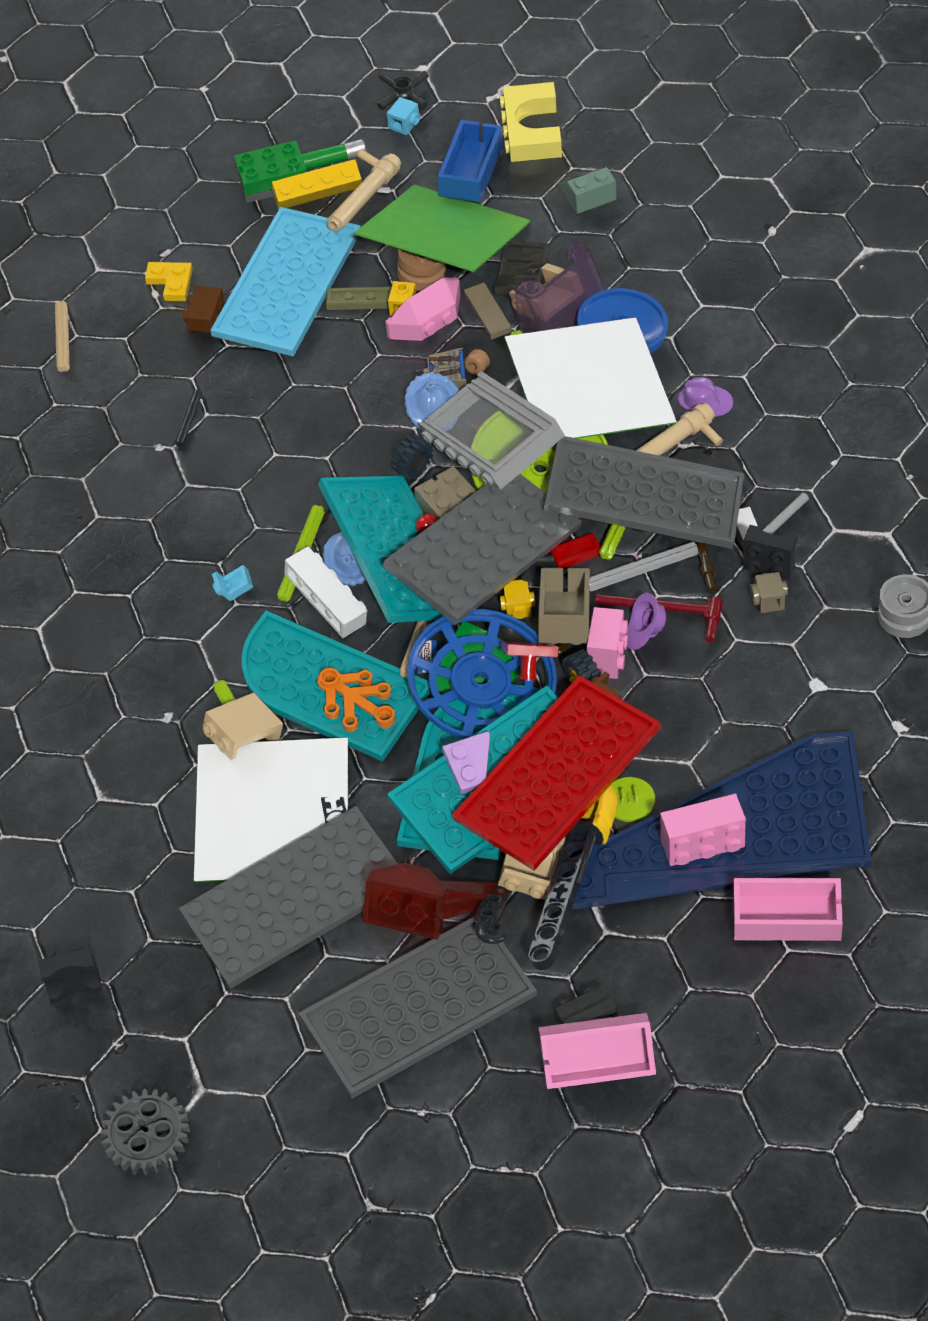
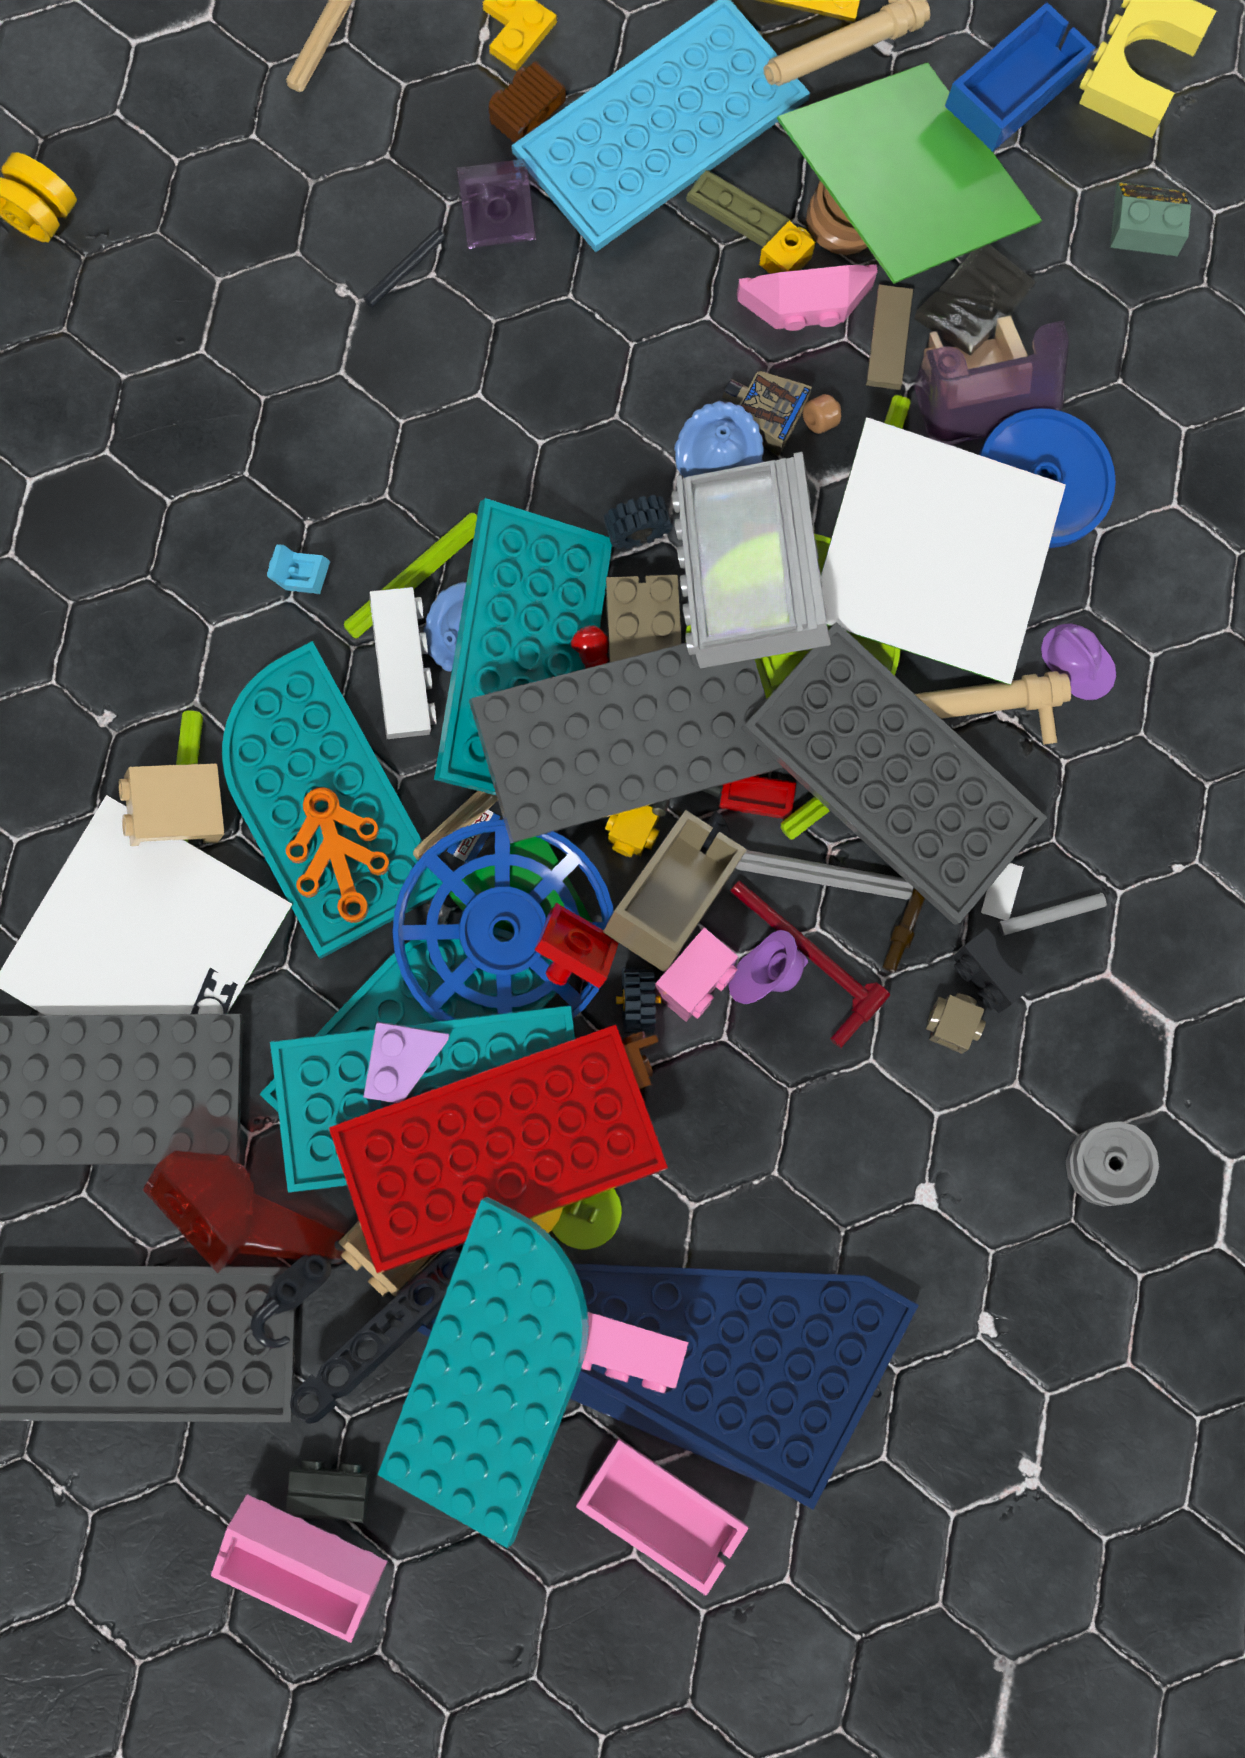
camera: 20 degrees right, 25 degrees up
none -> teal plate [378,1197,588,1548]
none -> clear purple slope [456,159,536,248]

